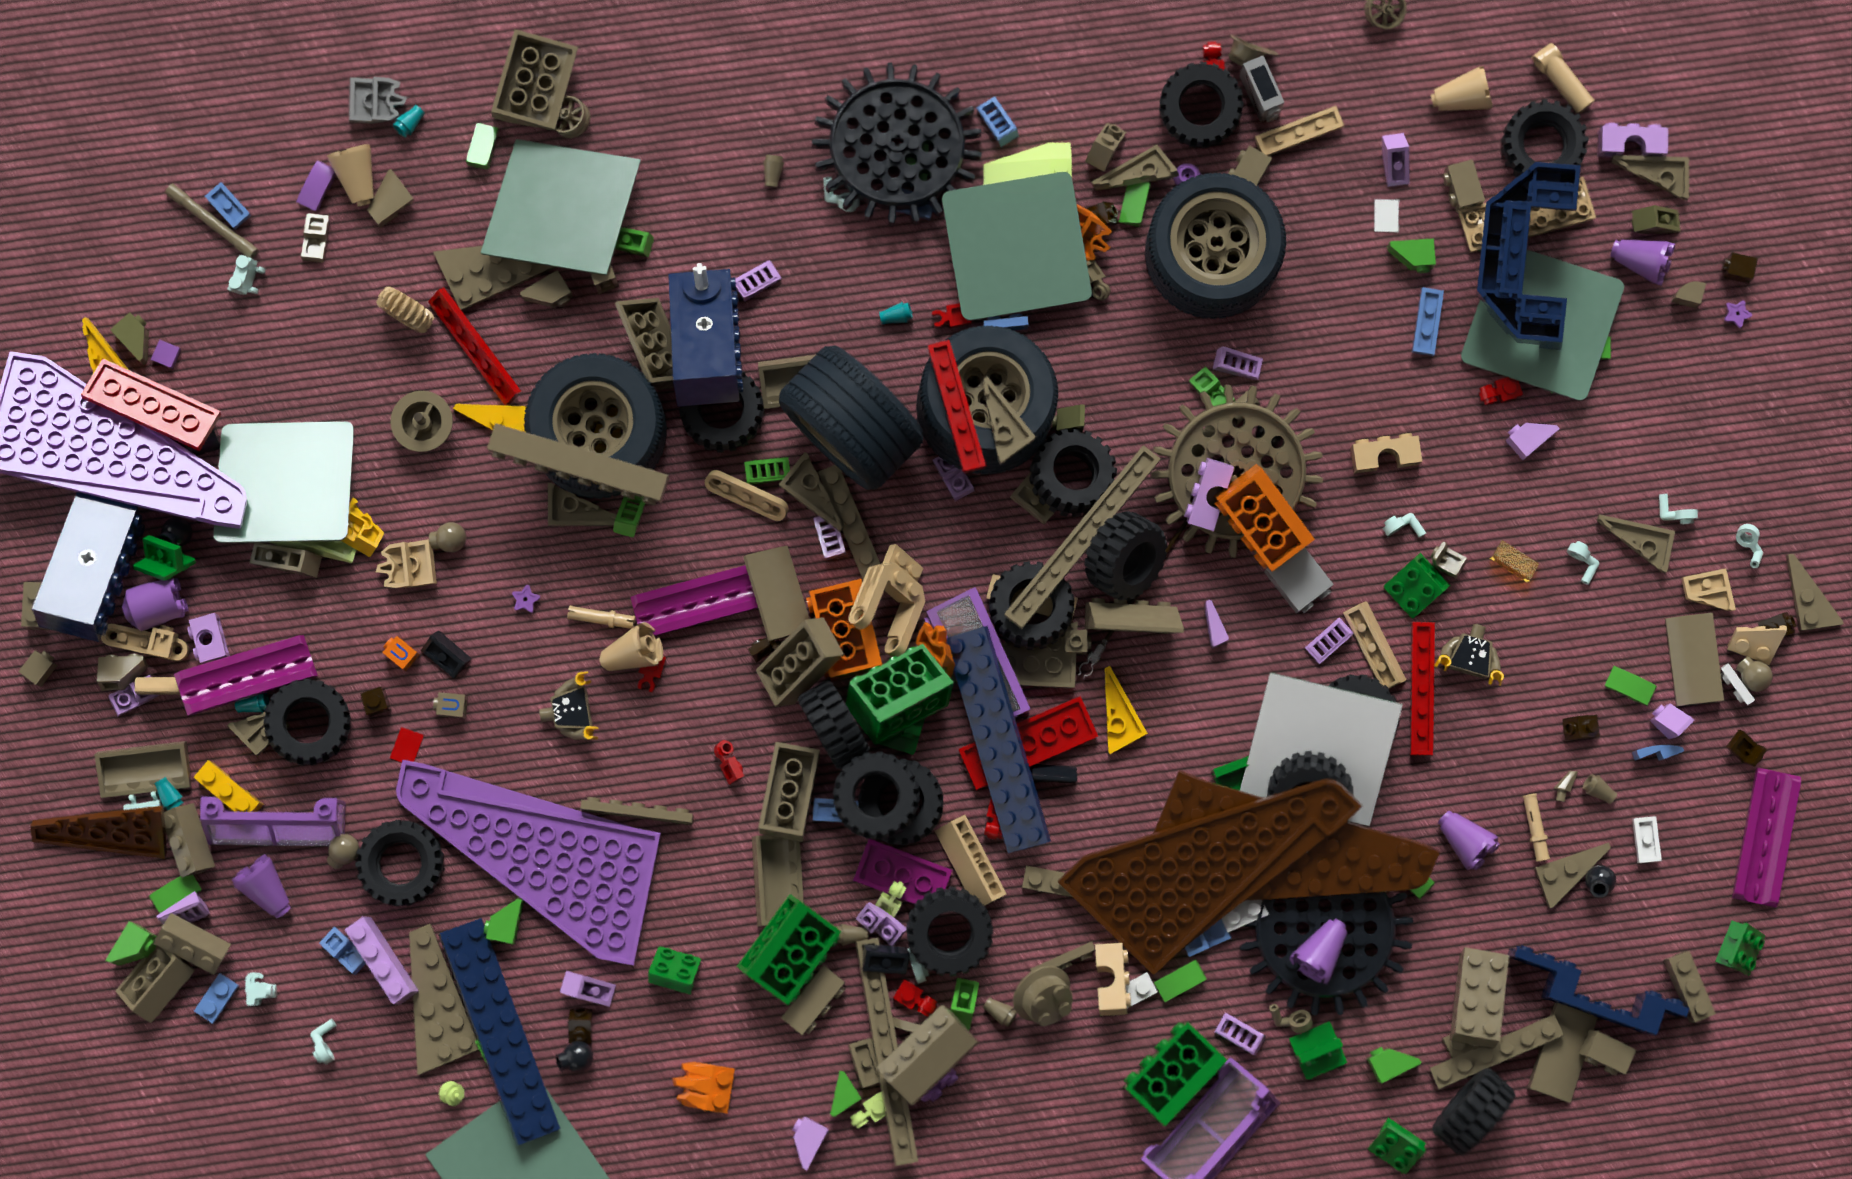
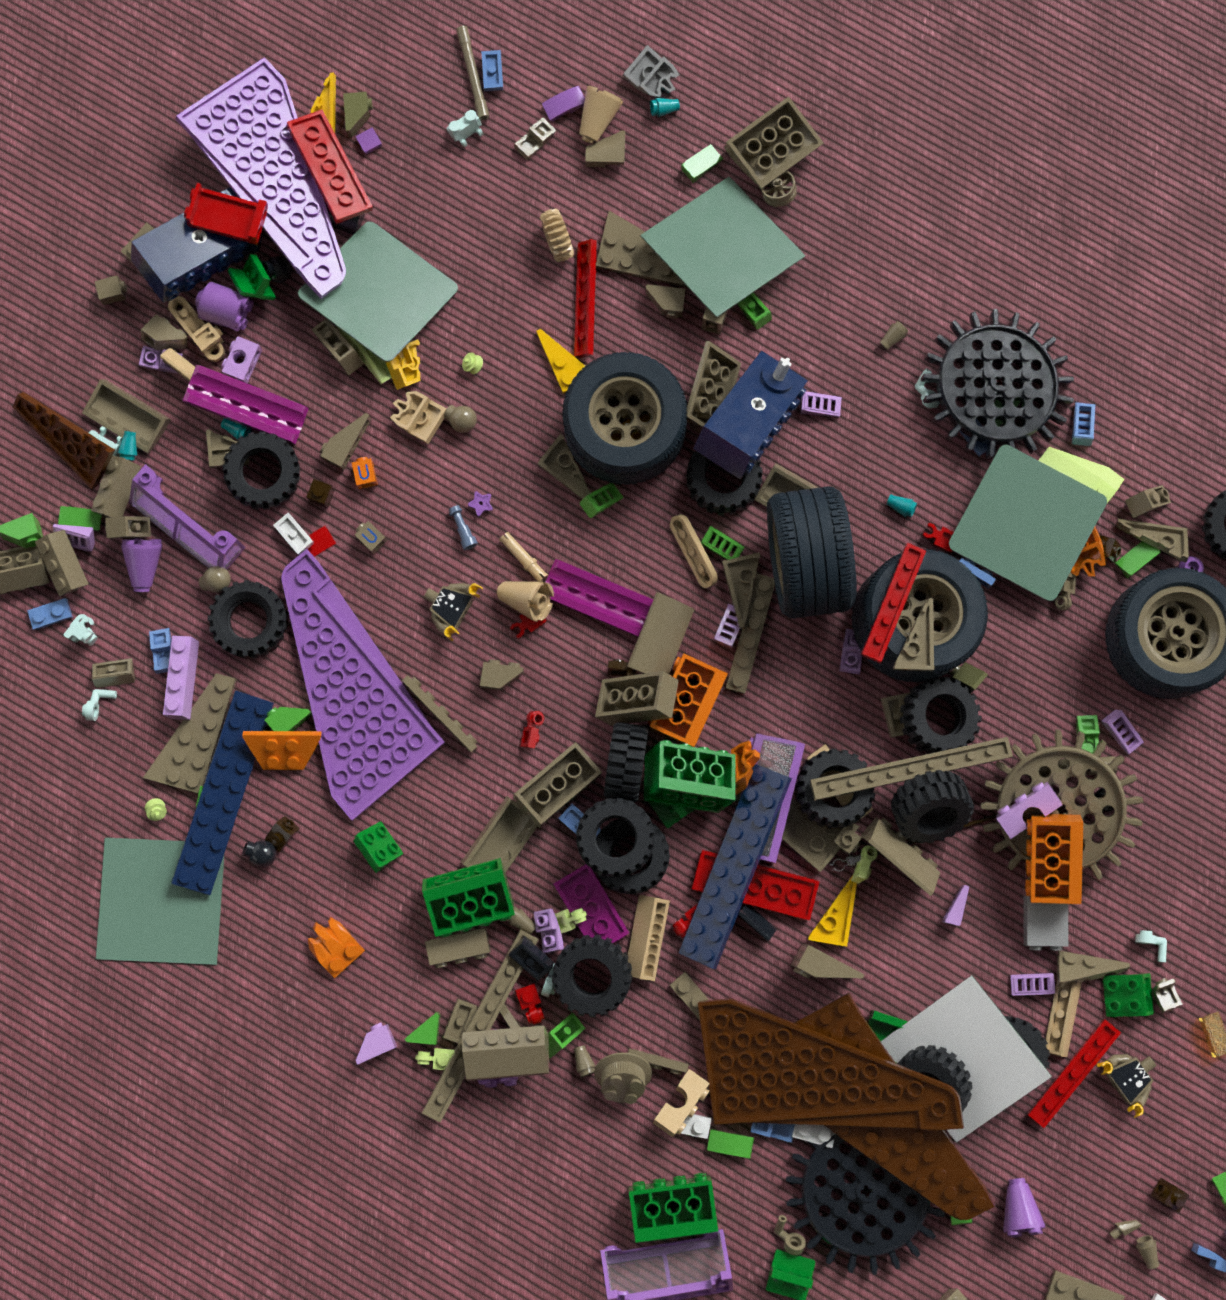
camera: 45 degrees right, 0 degrees up
yellow arch [193,760,264,812] -> none
dark tan piece [391,391,453,452] -> none
black slope [420,631,471,679] -> none
dark tan brick [487,423,670,505] -> none
lavender slope [560,971,616,1007] -> none
tan plate [849,544,925,658] -> none
lavender slope [1215,1013,1266,1055] -> none
medium lavender cone [1289,919,1347,984] -> none
tan arch [1350,433,1422,474] -> none
tan pin [1522,793,1550,862] -> none
none -> dark tan slope [92,658,135,688]
none -> dark tan brick [105,516,151,539]
none -> red panel [184,183,269,245]
none -> orange wing [242,731,322,770]
none -> white plate [273,513,314,555]
none -> dark tan slope [320,413,372,471]
none -> sand blue piece [448,505,478,550]
none -> yellowish green wheel [462,353,483,374]
none -> dark tan slope [480,659,524,691]
none -> dark tan slope [791,944,864,978]
none -> yellowish green plate [851,845,878,884]
none -> dark tan wing [1057,951,1130,987]

